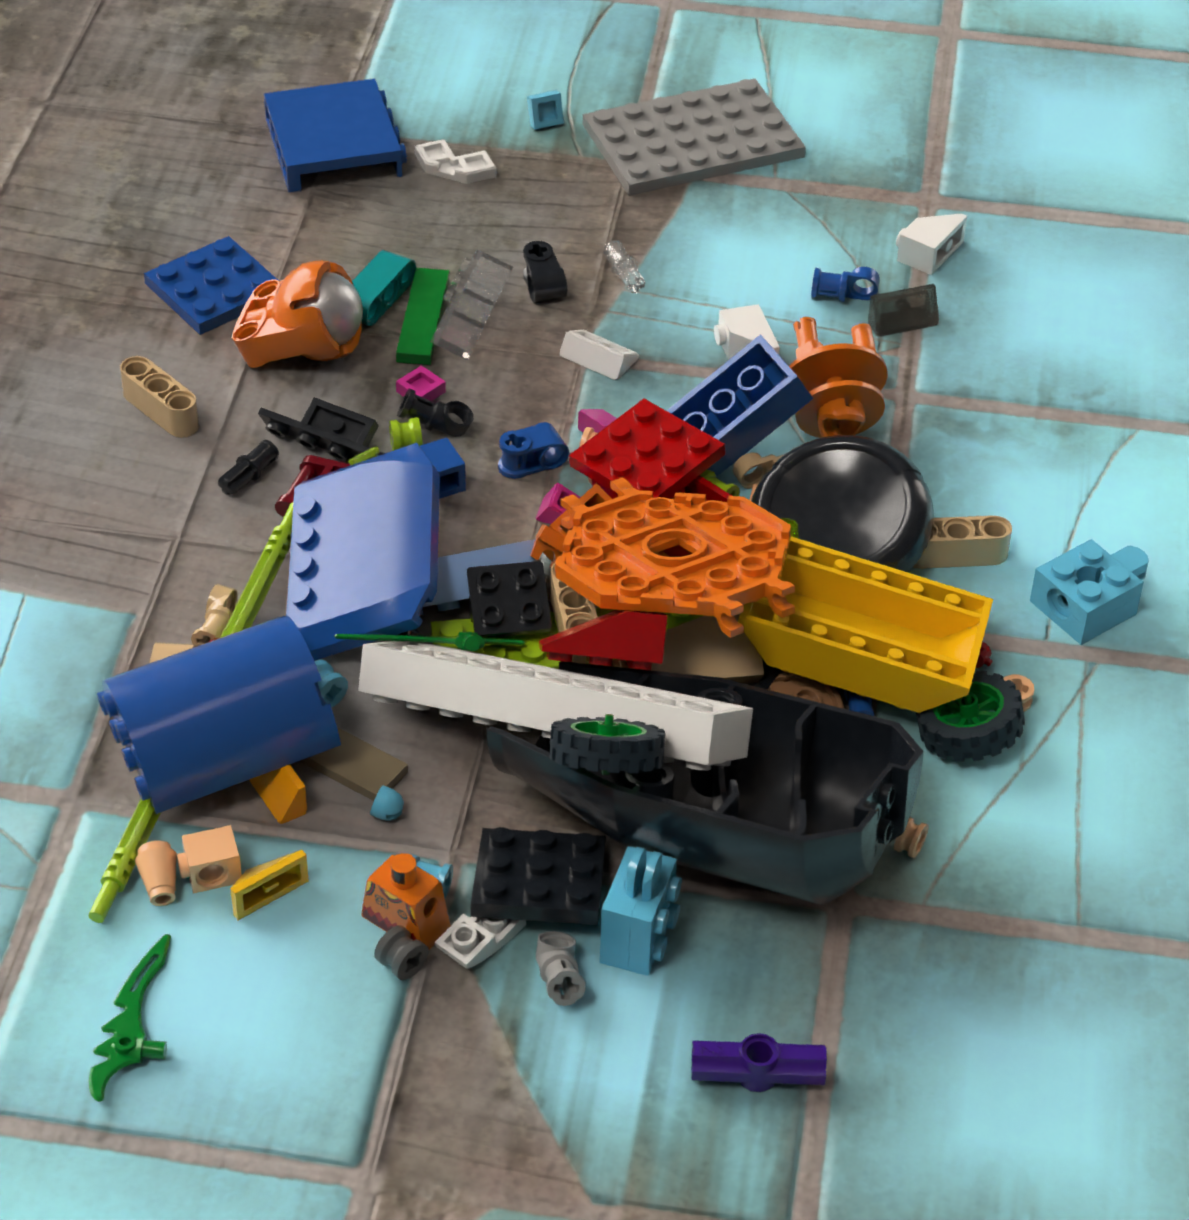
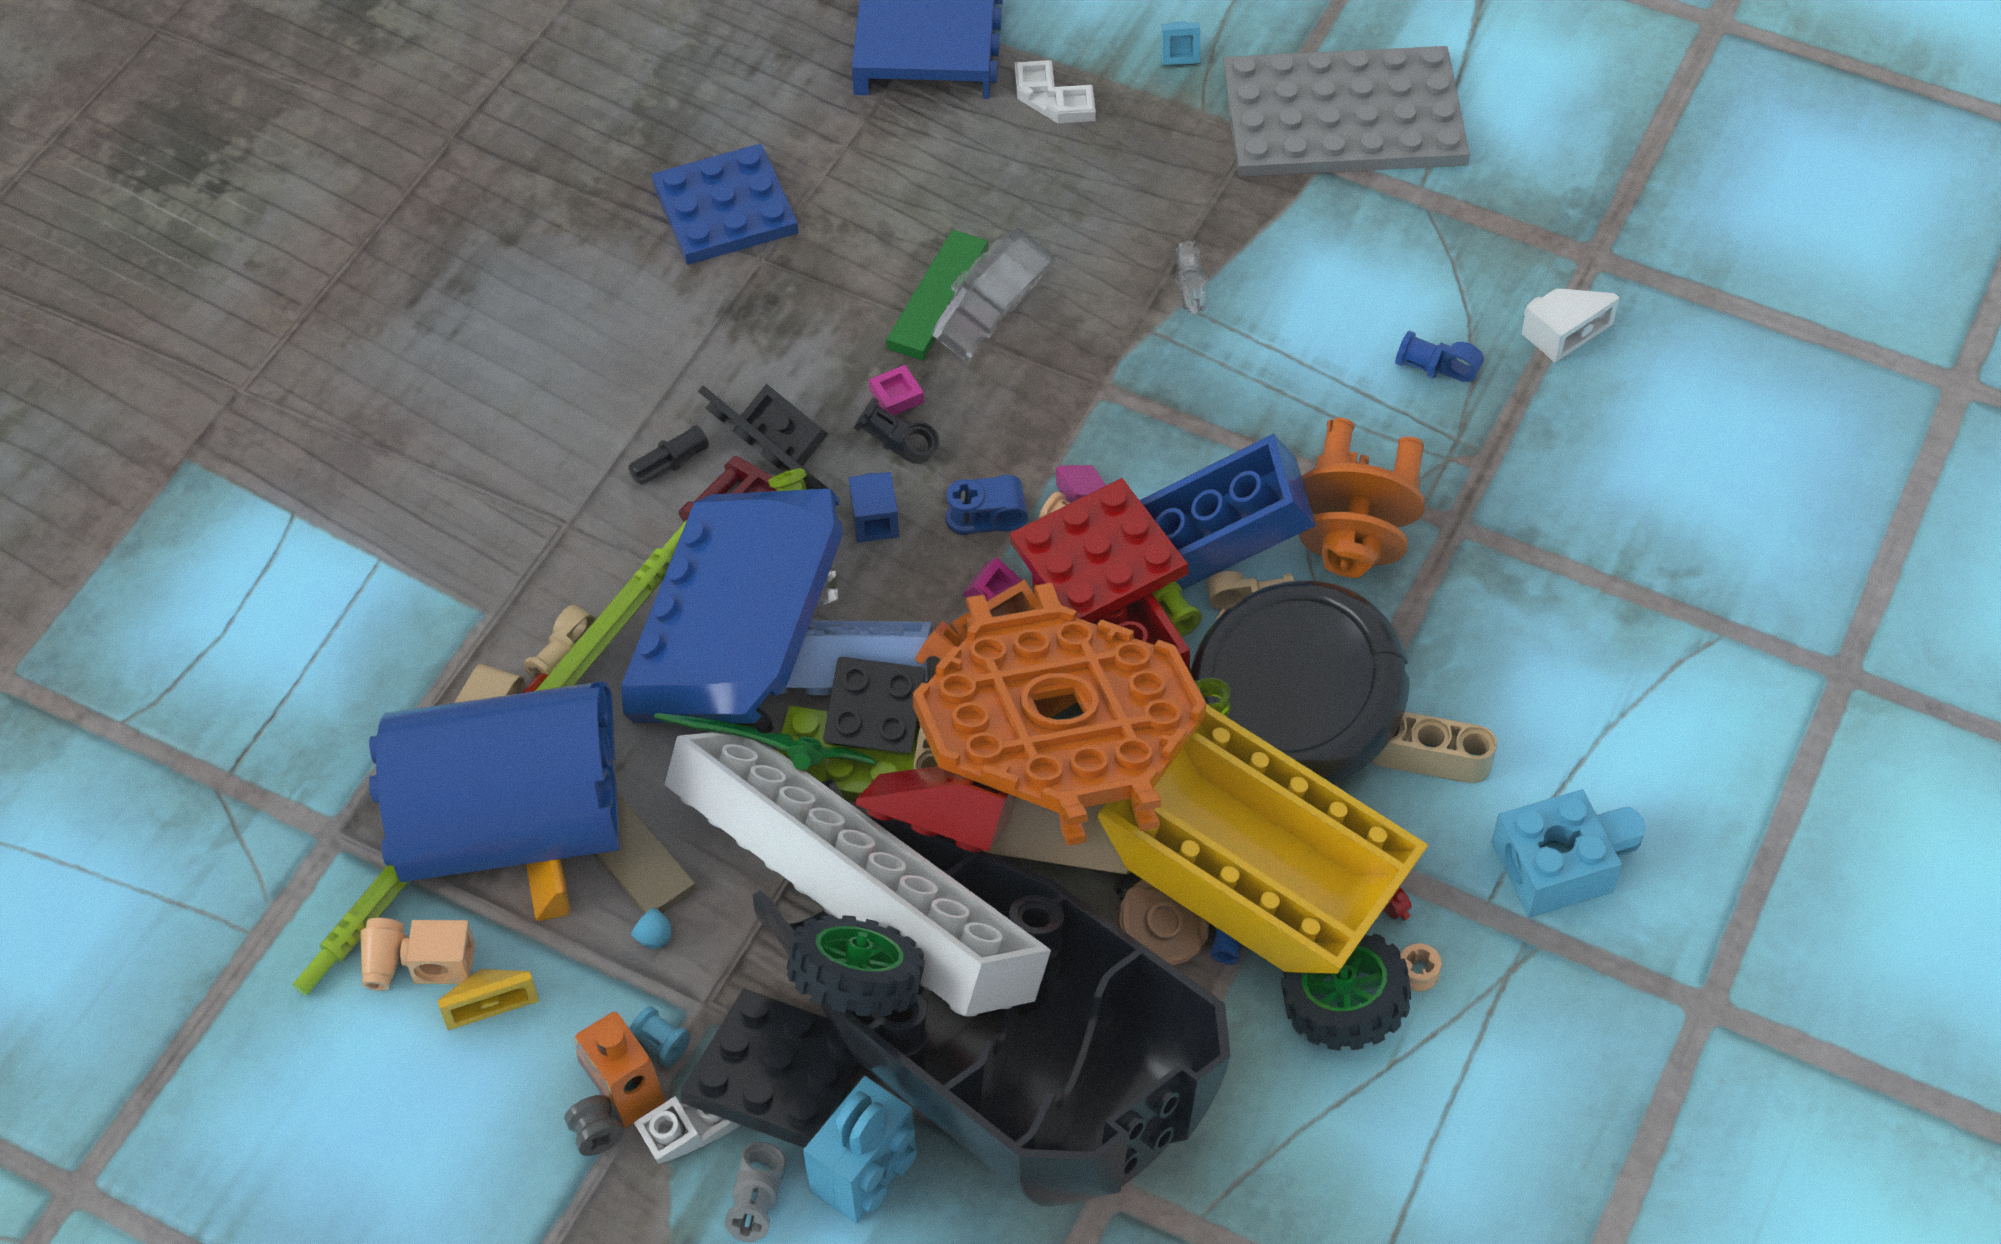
camera: 20 degrees right, 10 degrees up
green piece [89,934,171,1102] -> none
tan beam [120,356,199,438] -> none
orange piece [232,260,363,368] -> none
medium azure wheel [315,659,348,707] -> none
teal beam [352,250,416,326] -> none
lime wheel [389,417,423,451] -> none
black piece [523,241,568,303] -> none
white slope [560,329,639,380] -> none
white slope [714,304,780,359] -> none
clear smoke slope [868,284,939,337] -> none
light nougat bush [894,817,929,858] -> none

